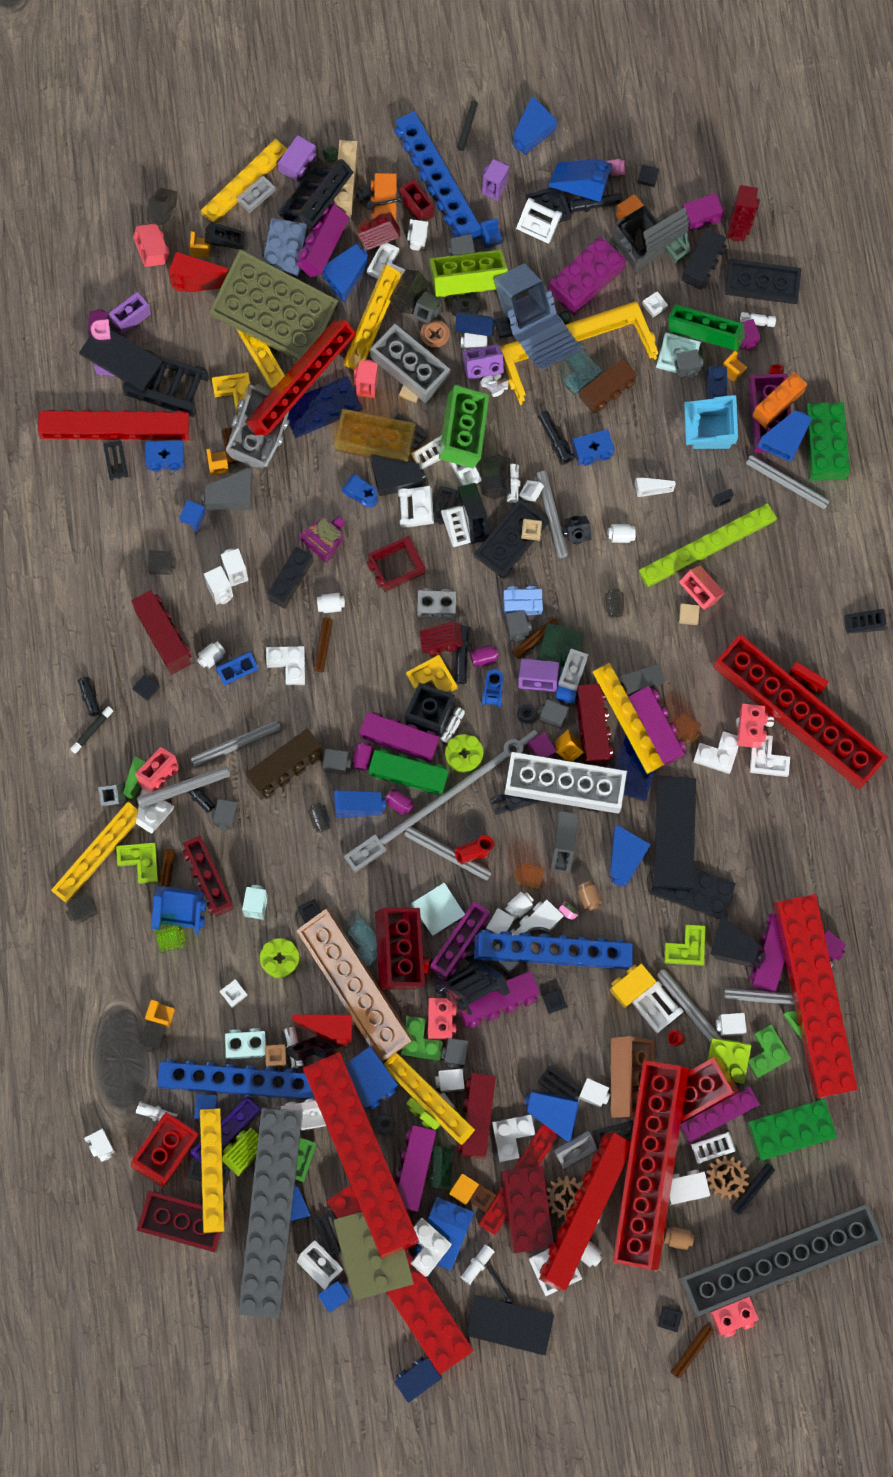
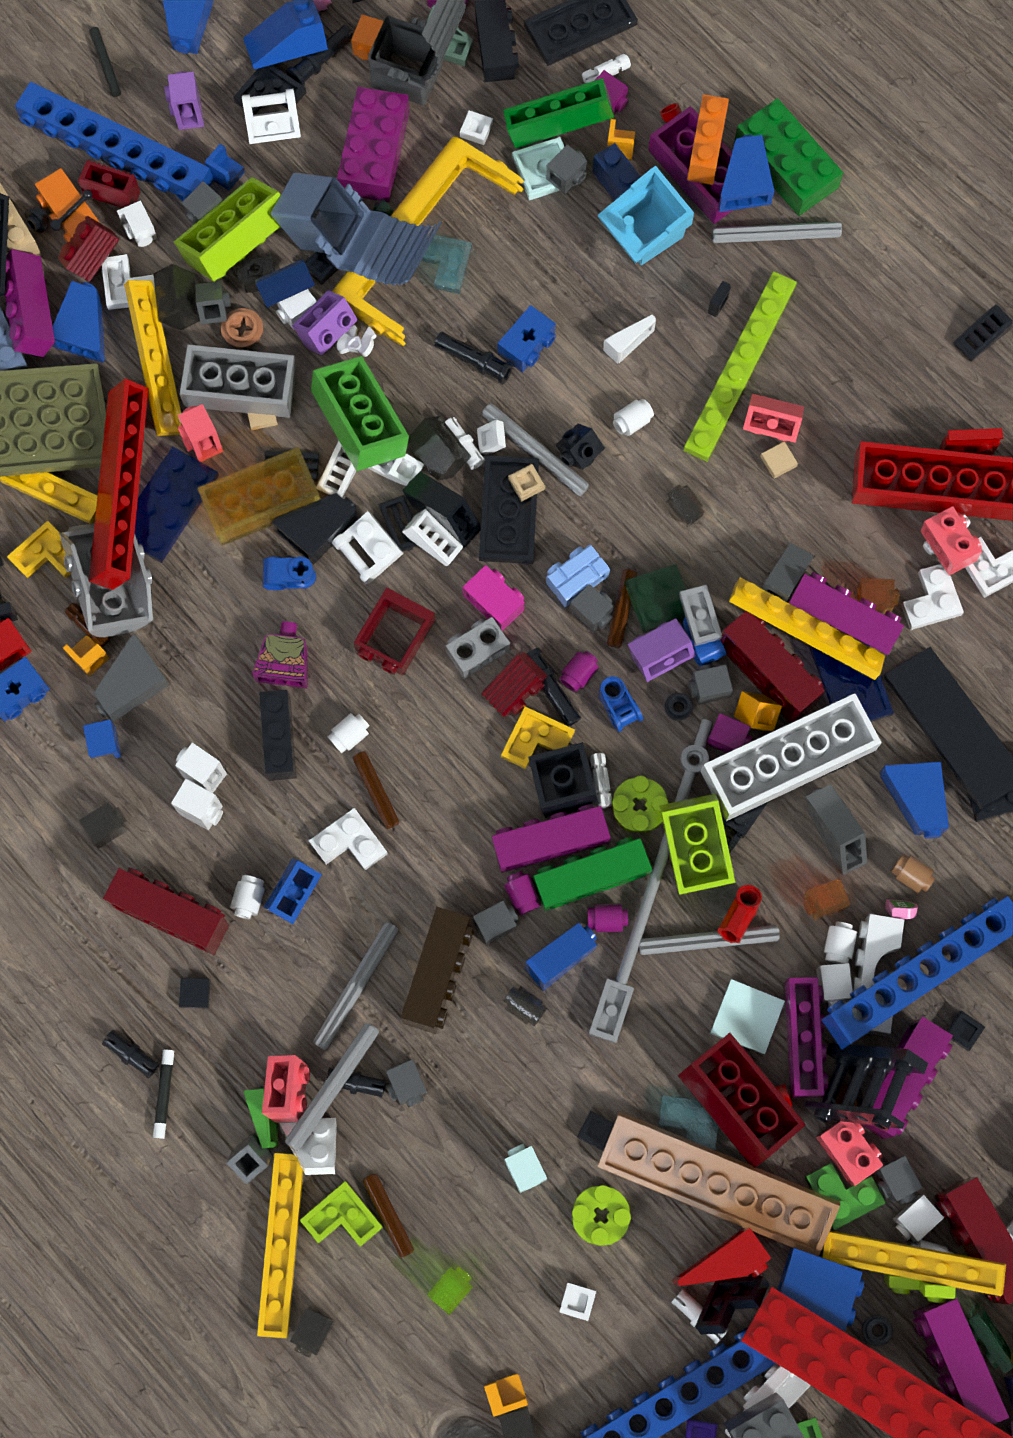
camera: 30 degrees left, 0 degrees up
blue panel [152,886,207,935] -> none
dark red brick [182,835,234,917] -> none
light aqua brick [225,1028,266,1060] -> none
medium nougat brick [265,1044,287,1068] -> none
reddish brown brick [579,358,637,414] -> none
none -> dark pink brick [462,565,525,631]
none -> lime brick [659,794,736,895]

